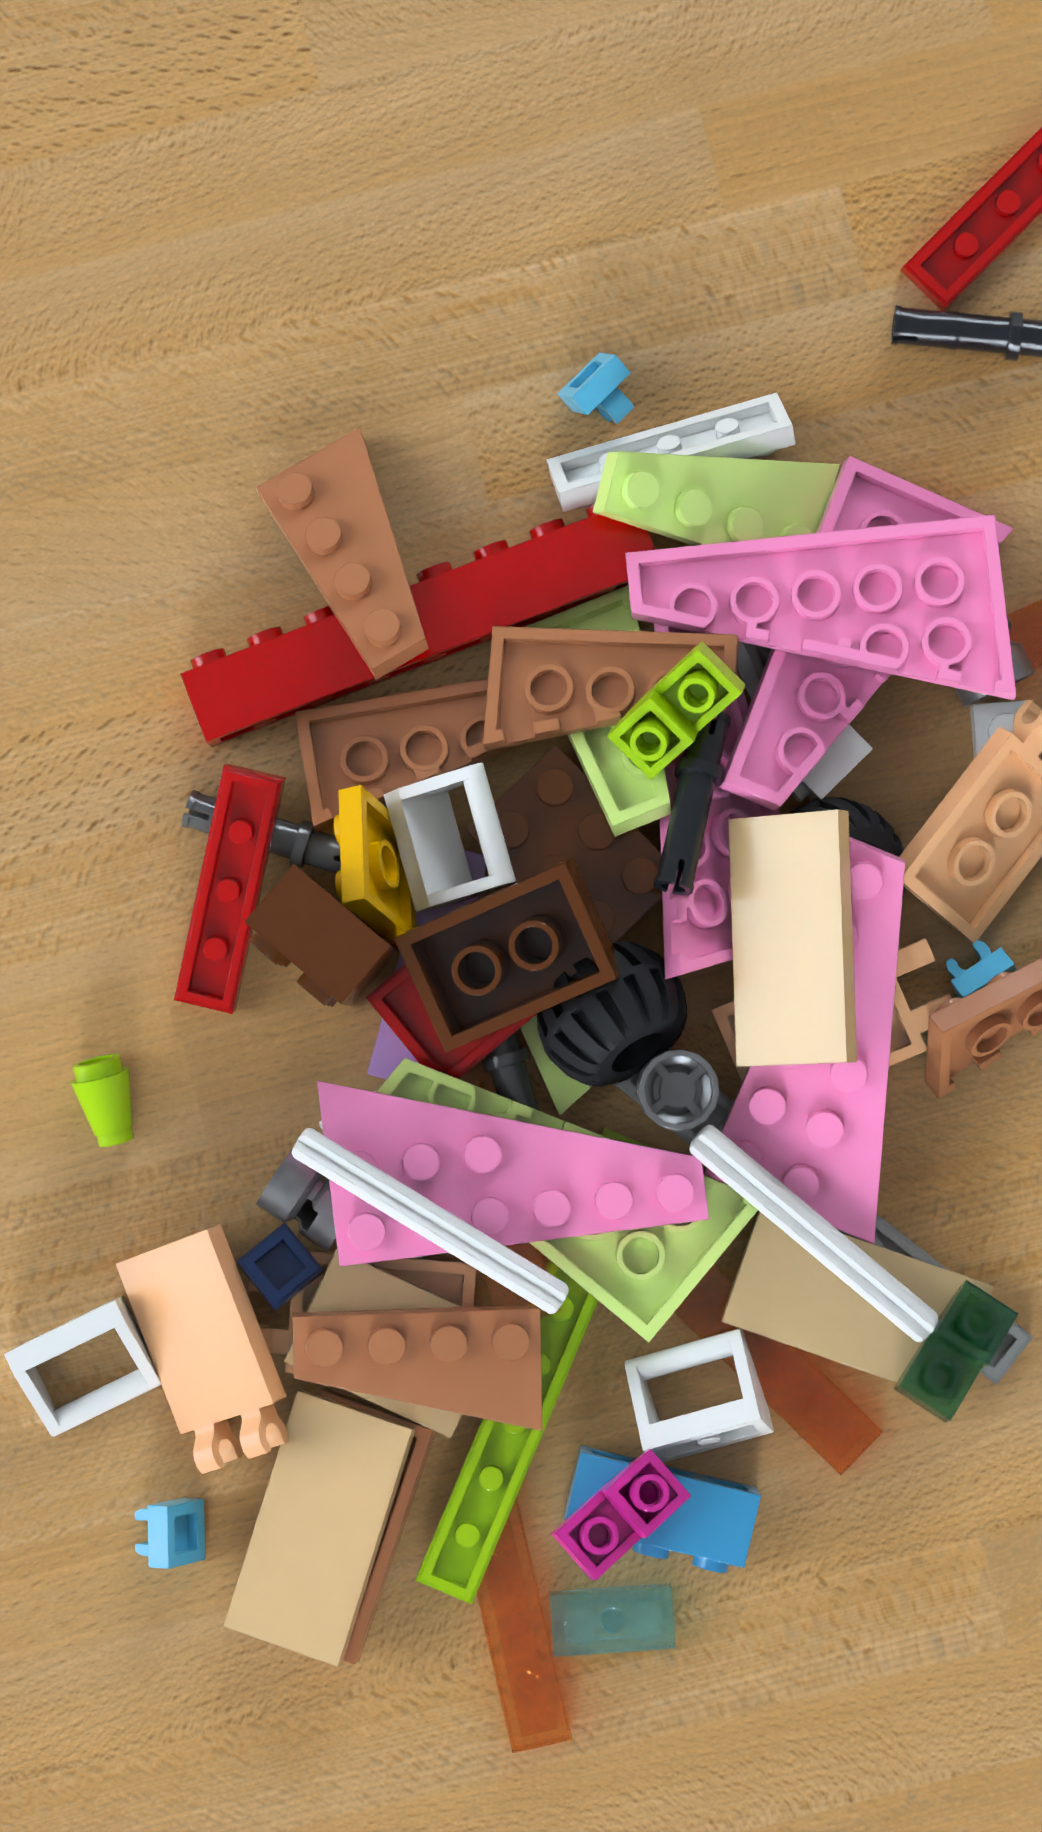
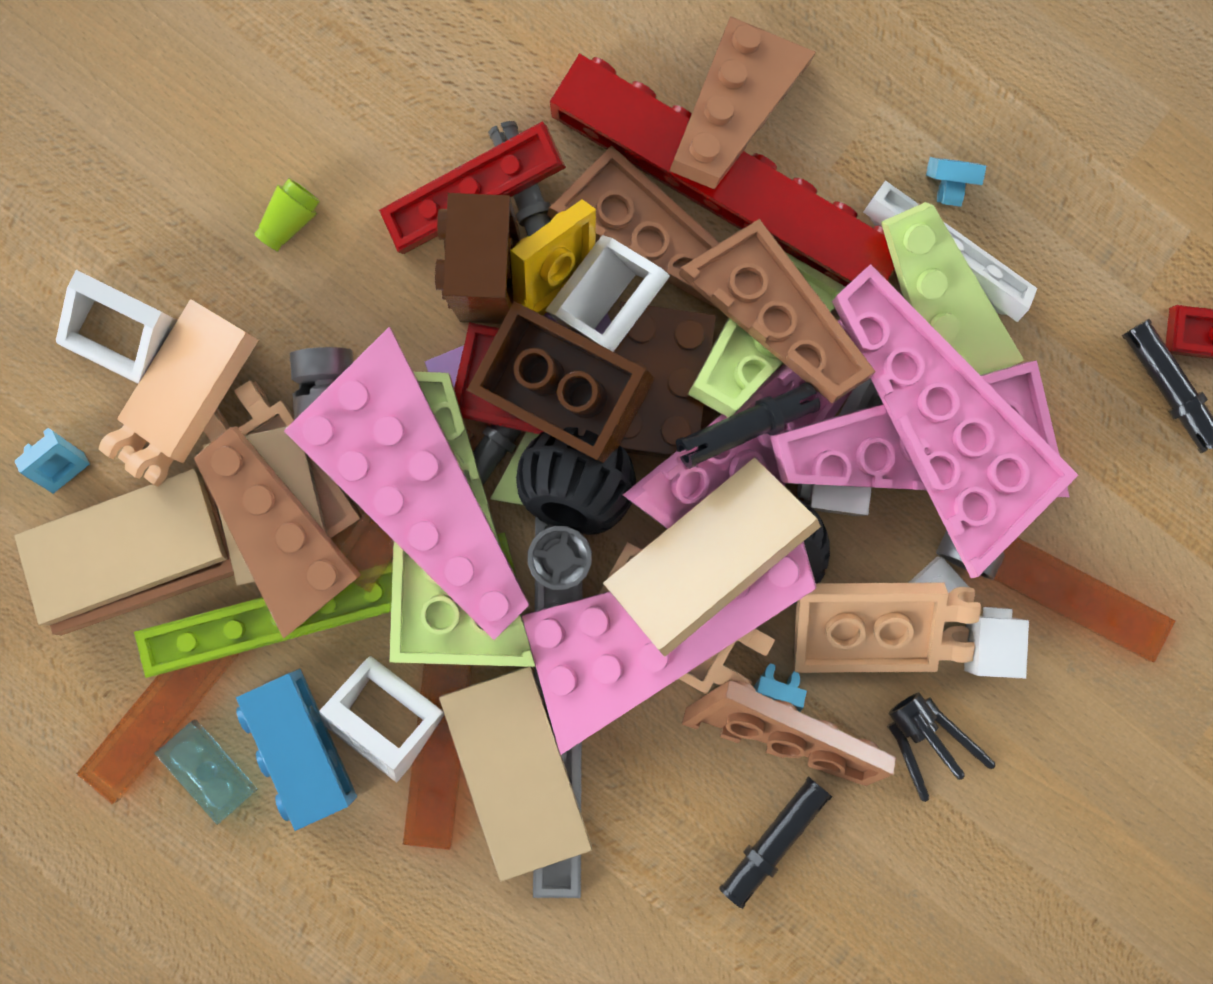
camera: 45 degrees right, 0 degrees up
dark blue tile [237,1223,324,1312] -> none
white axle [291,1128,569,1314] -> none
dark pink slope [551,1449,691,1580] -> none
lime slope [607,641,746,780] -> none
white axle [689,1125,939,1342] -> none
clear green slope [893,1280,1018,1422] -> none

